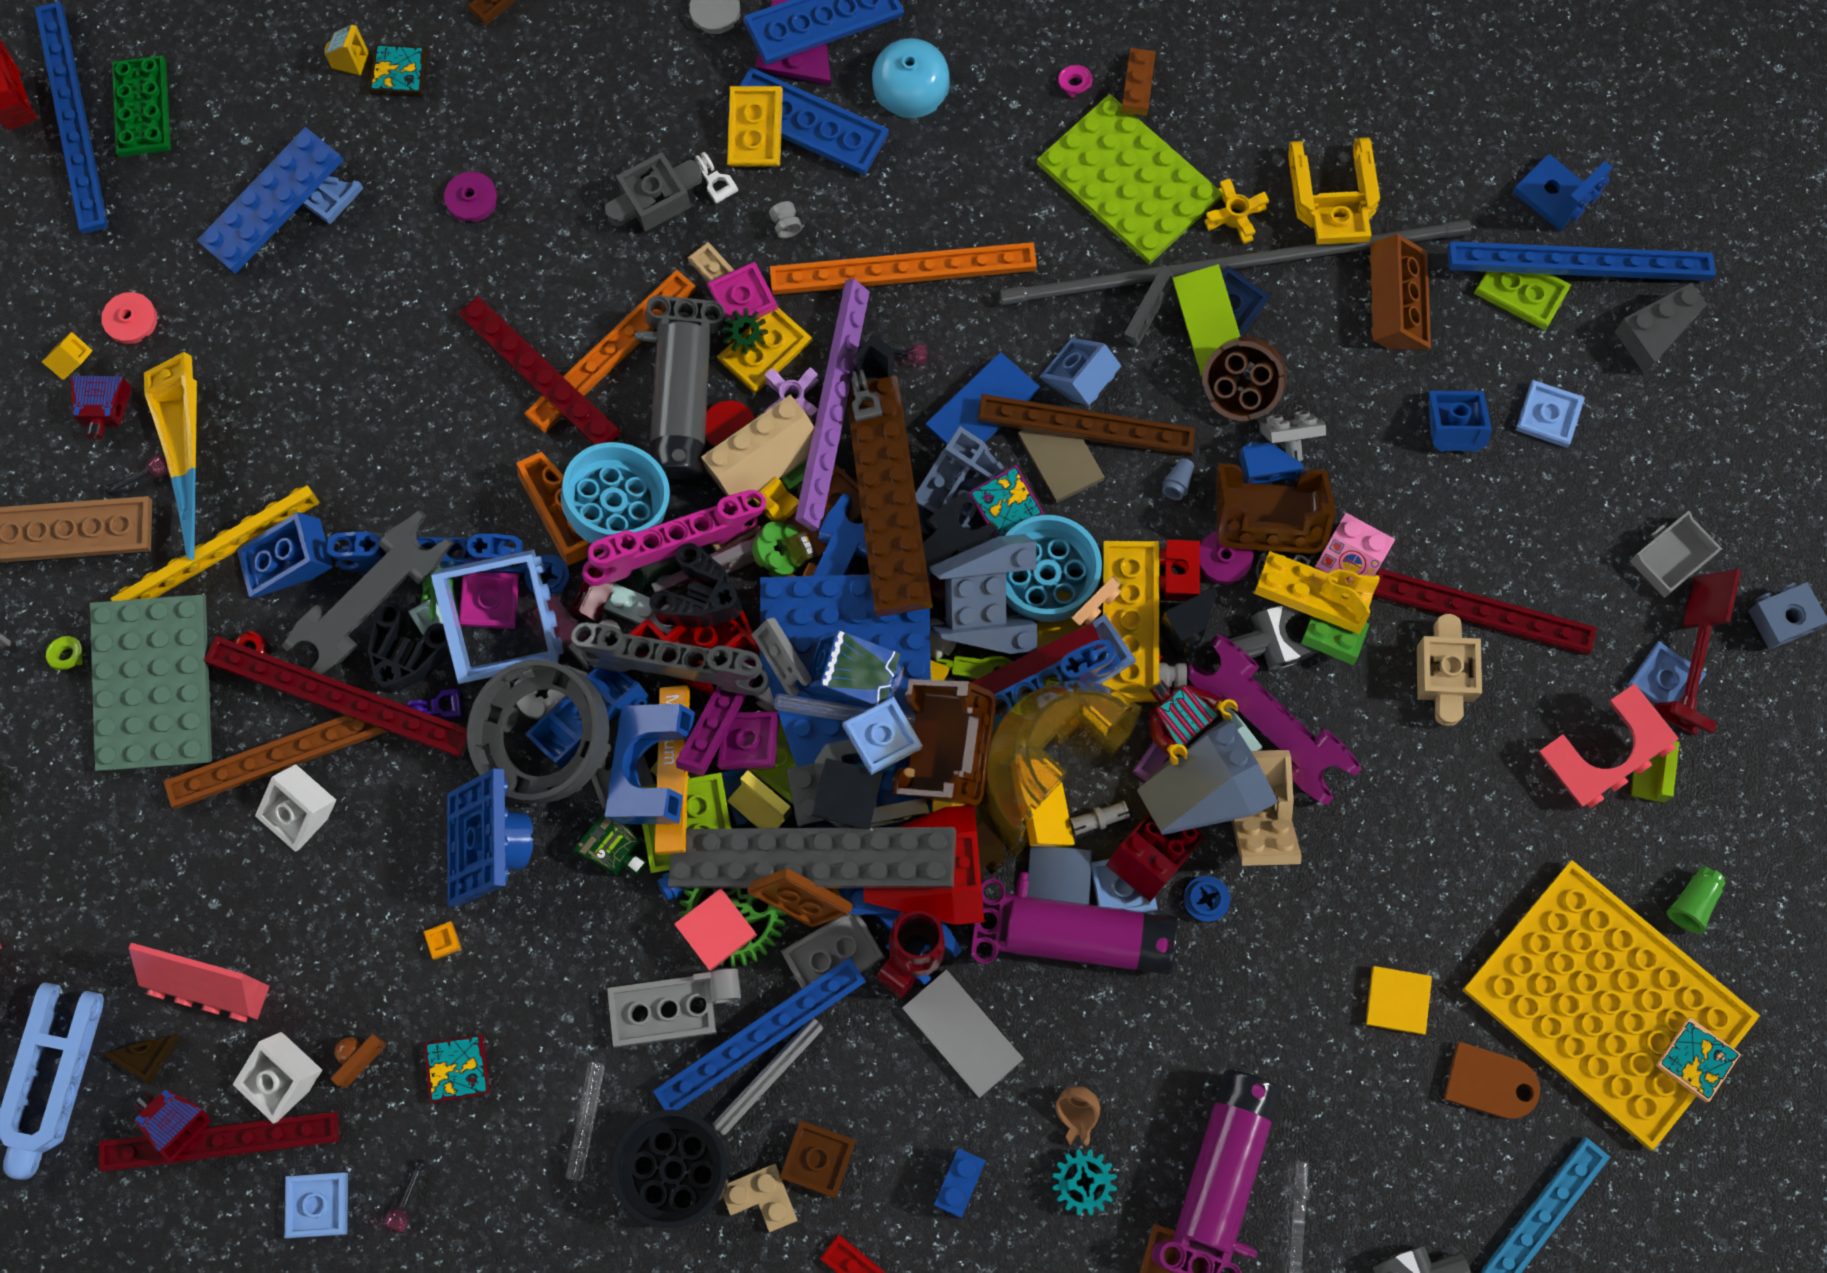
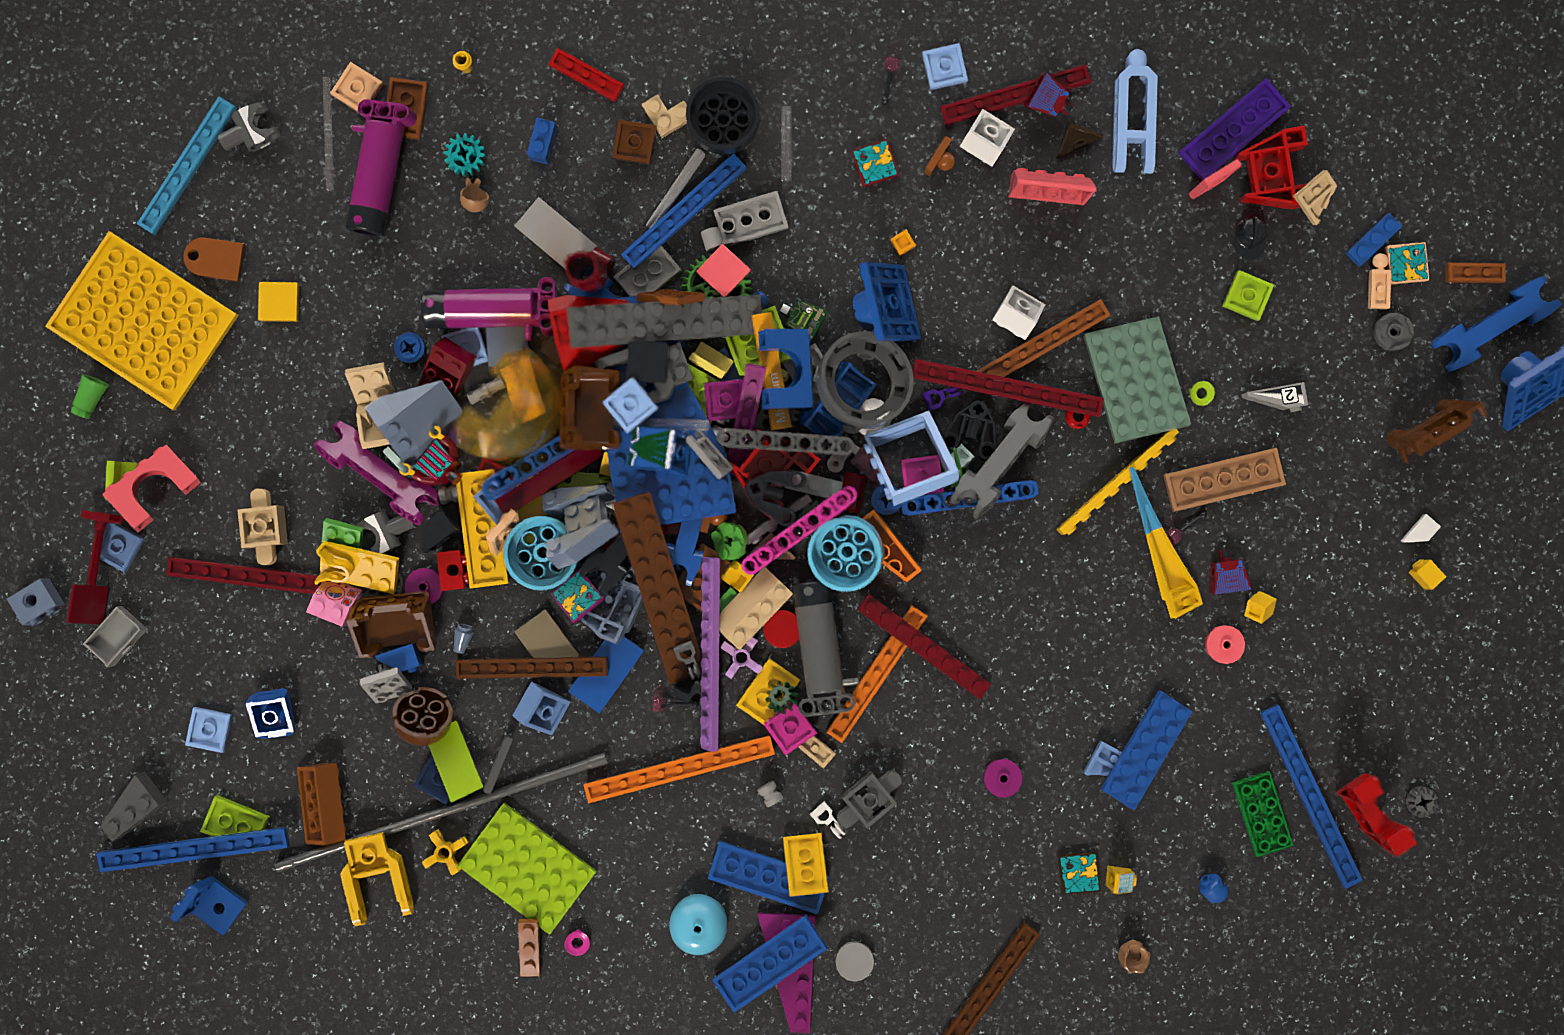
camera: 170 degrees right, 15 degrees up
blue slope [237,512,333,598] -> none
clear yellow slope [785,531,818,565] -> none
tile [1655,1017,1741,1103] -> none
none -> blue head [1199,874,1228,903]

